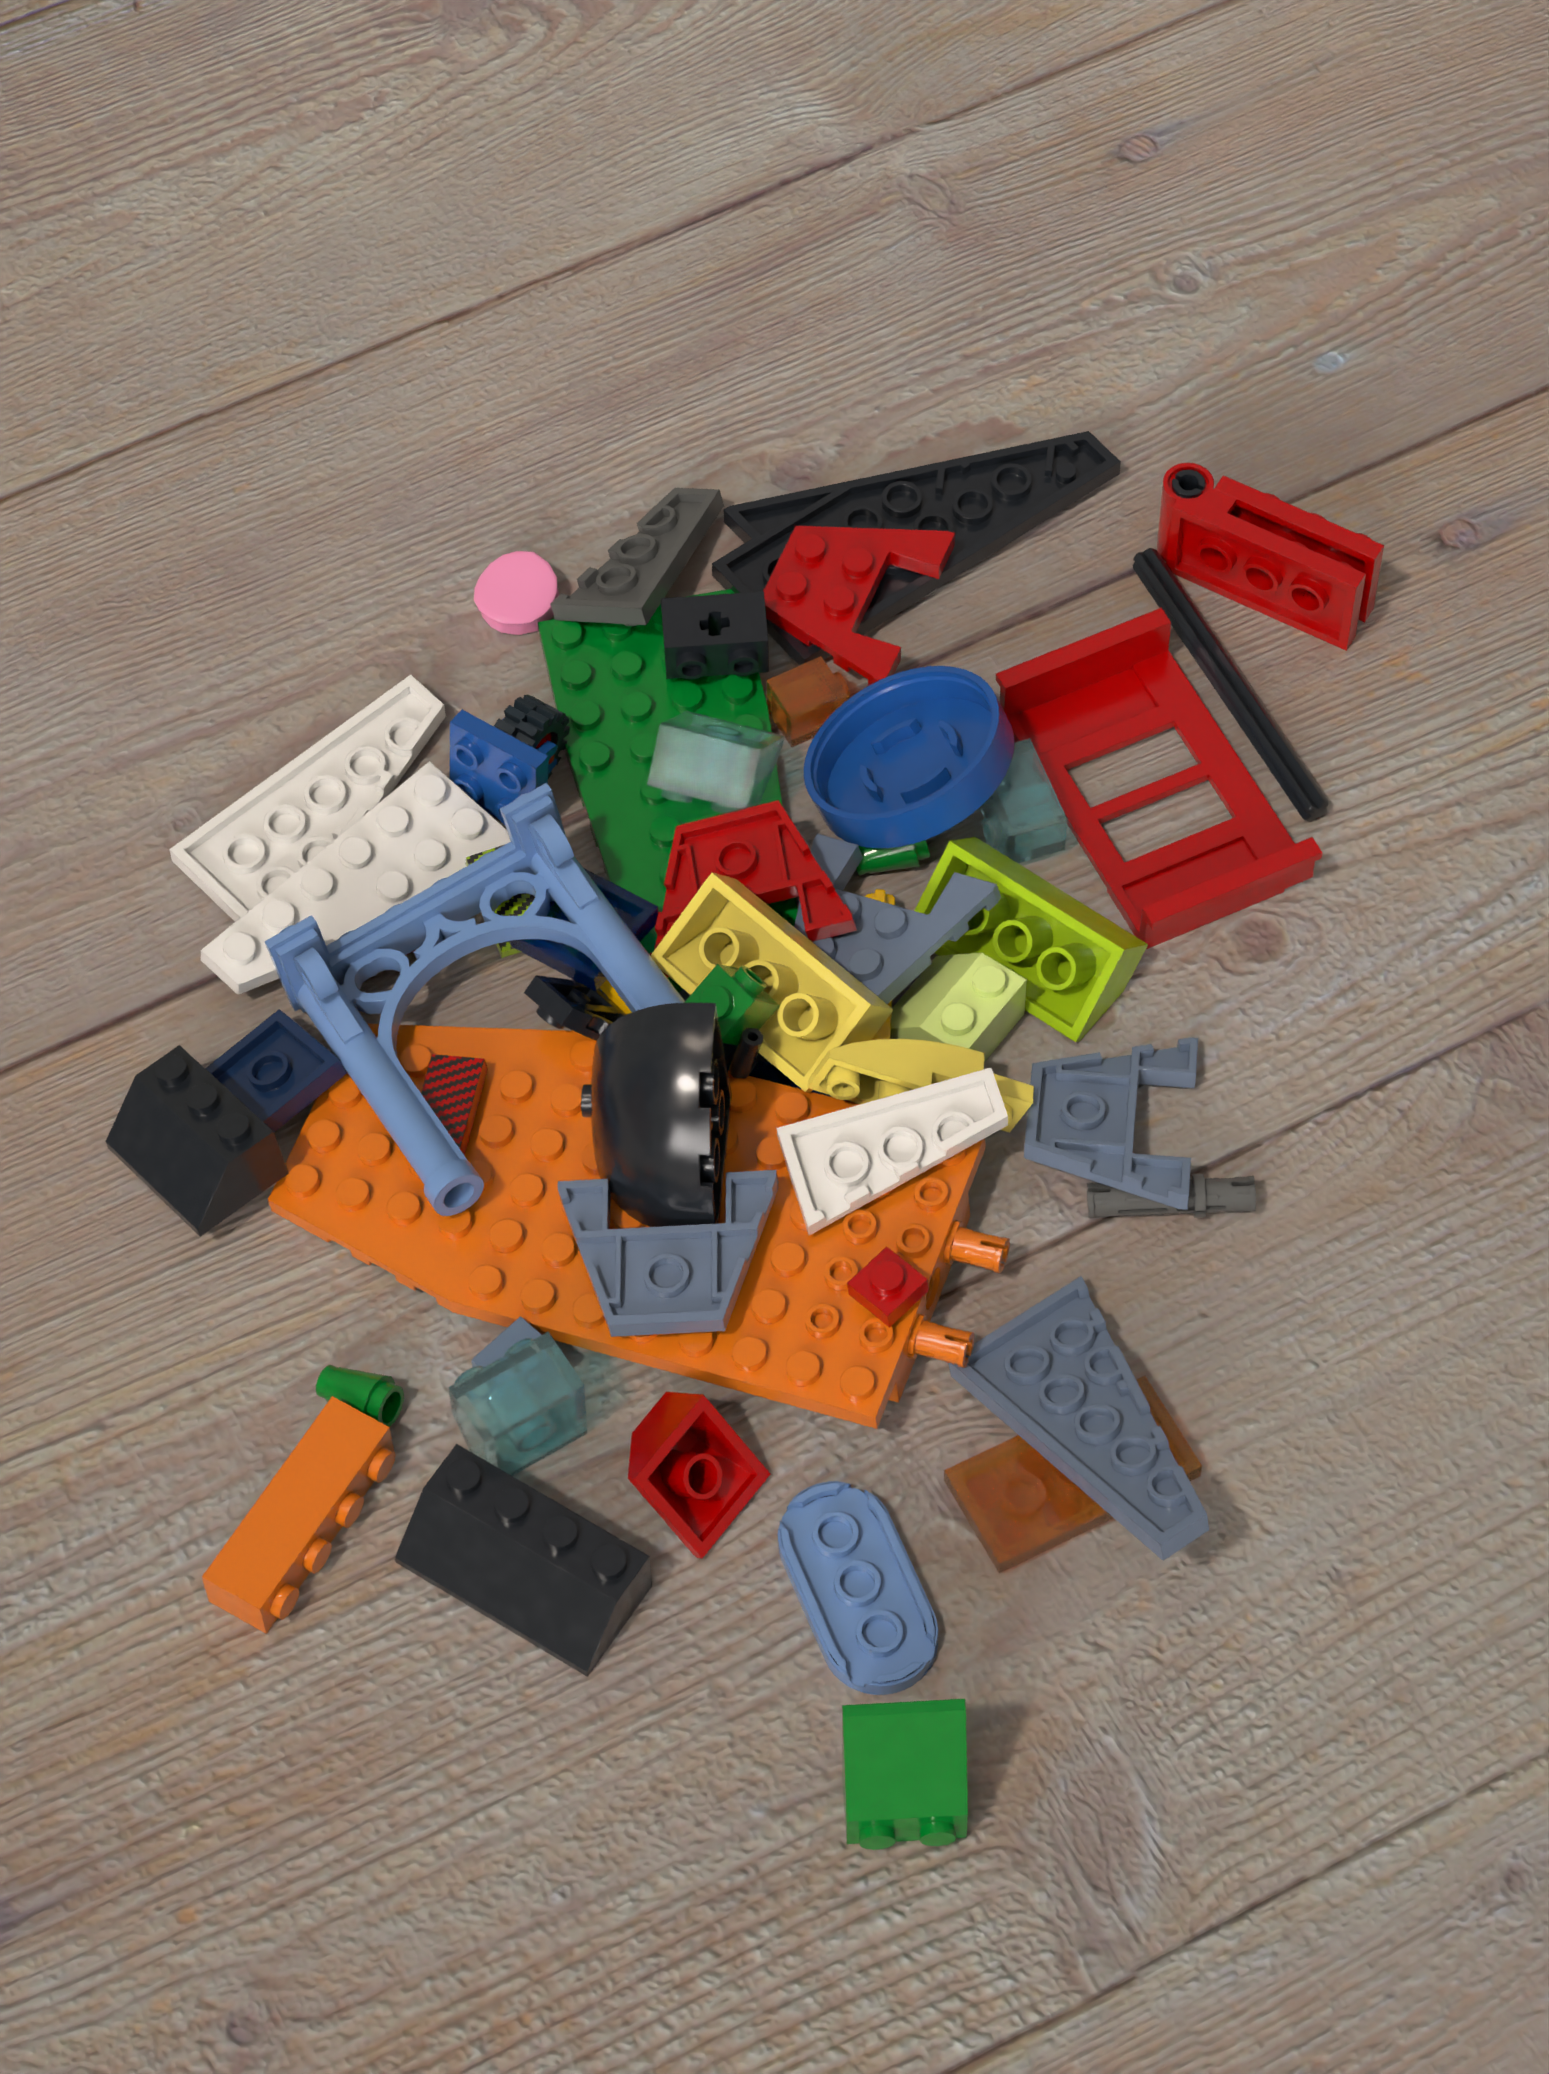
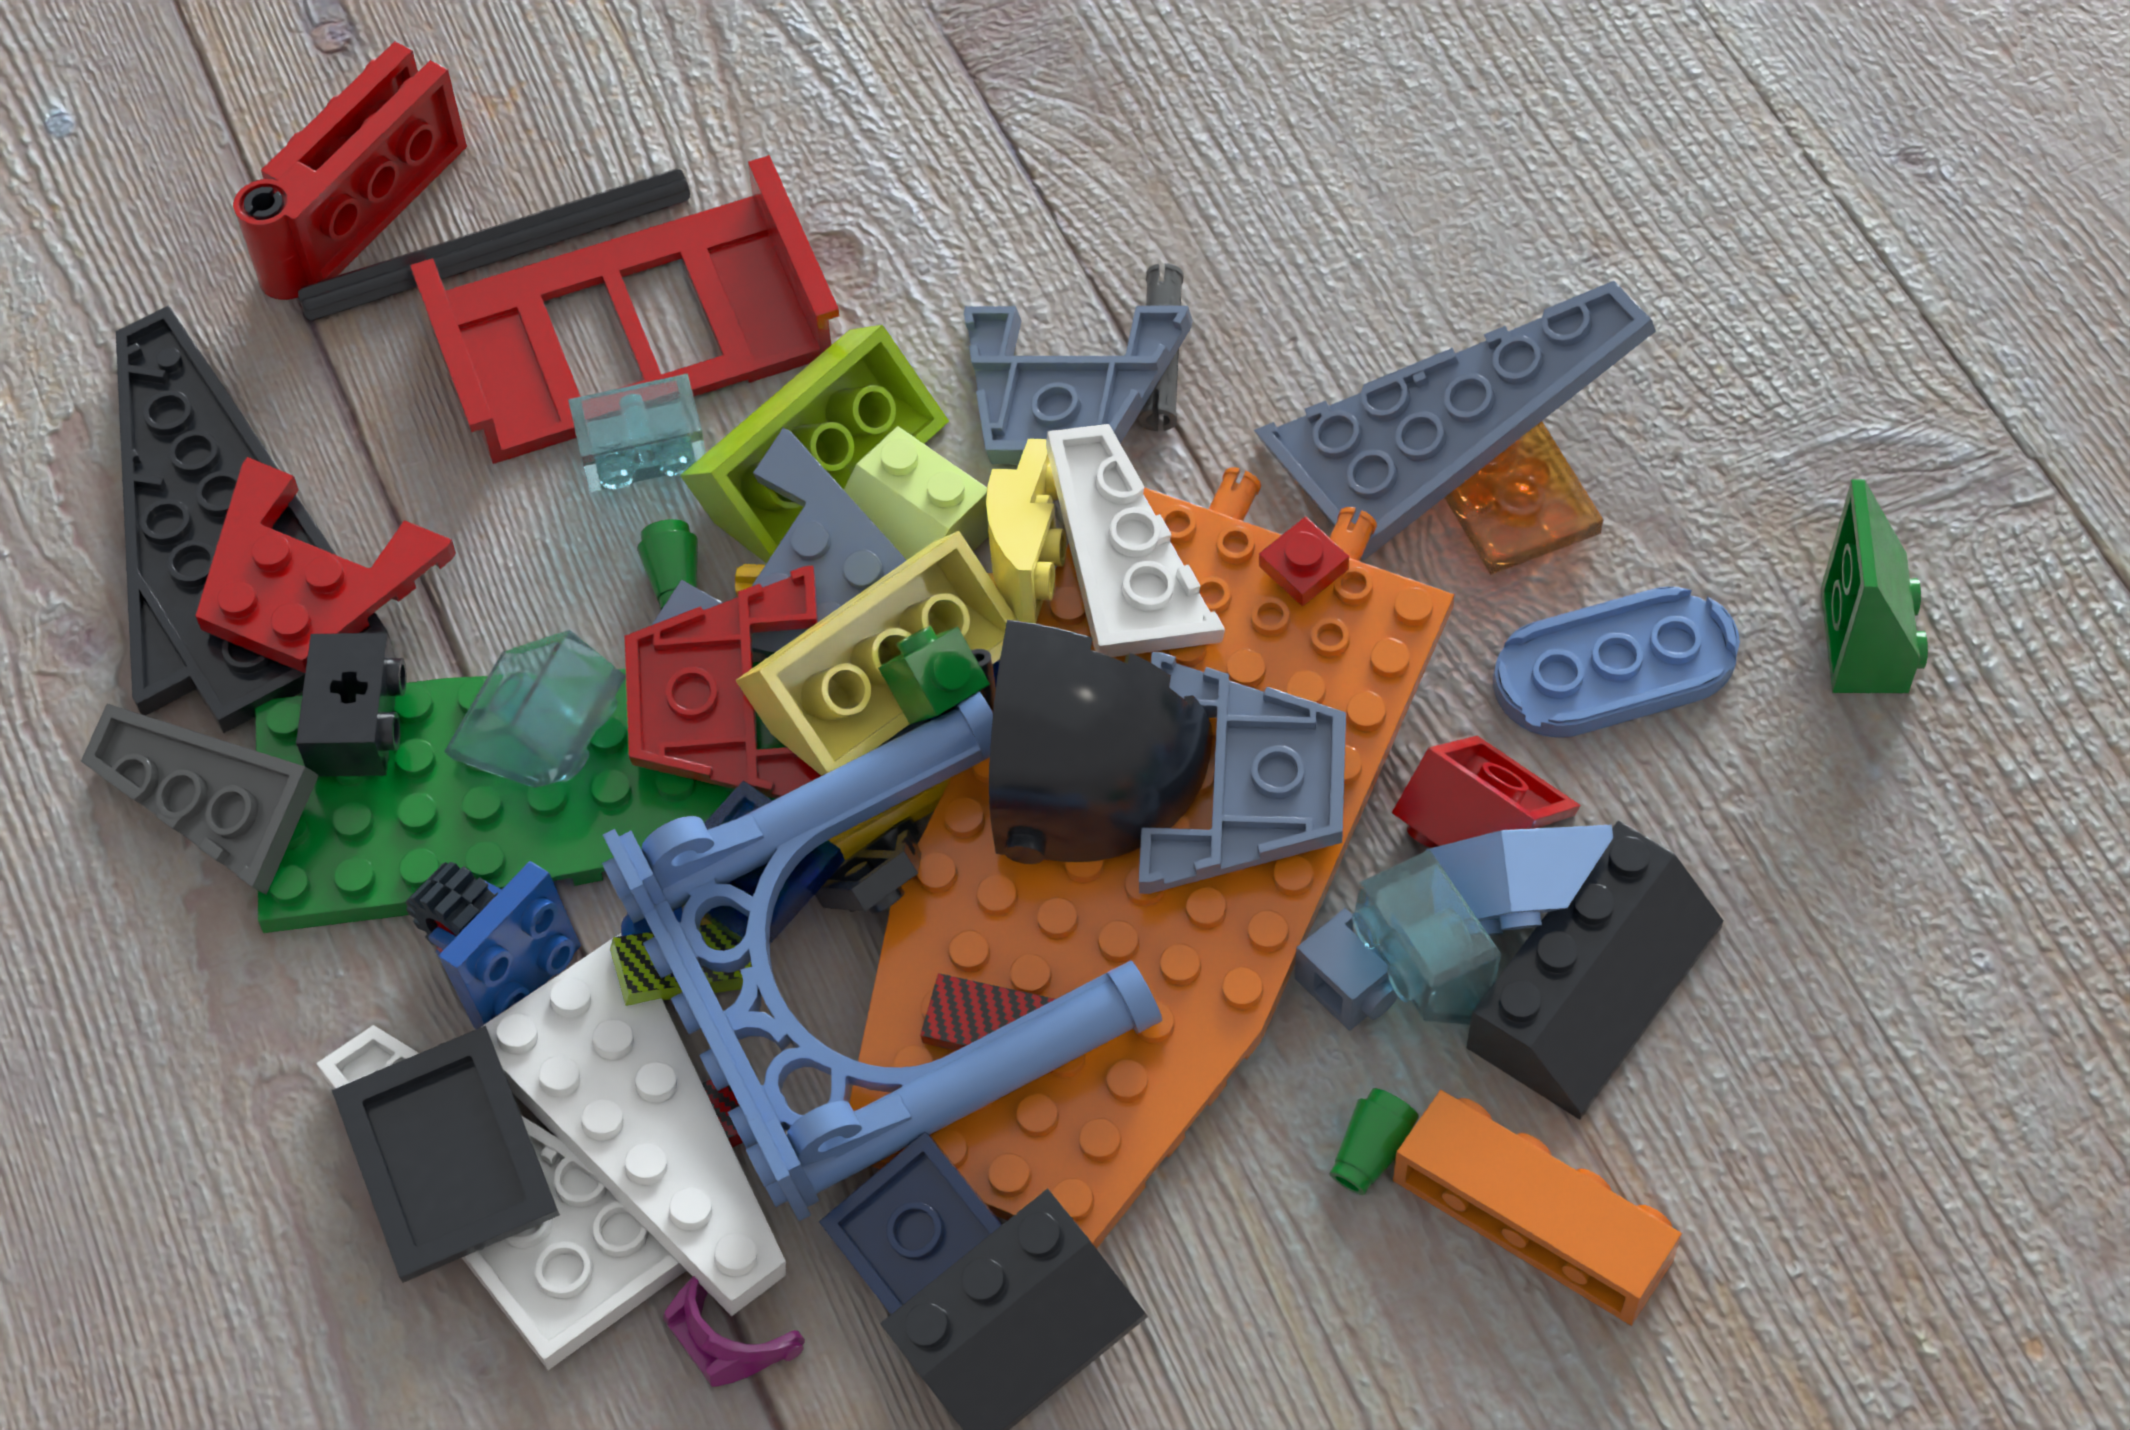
camera: 85 degrees left, 0 degrees up
bright pink piece [474,551,559,635] -> none
clear orange brick [766,656,850,747] -> none
blue piece [803,666,1015,848] -> none
none -> black piece [332,1026,560,1283]
none -> magenta helmet [663,1276,805,1387]
none -> light blue slope [1426,825,1613,938]

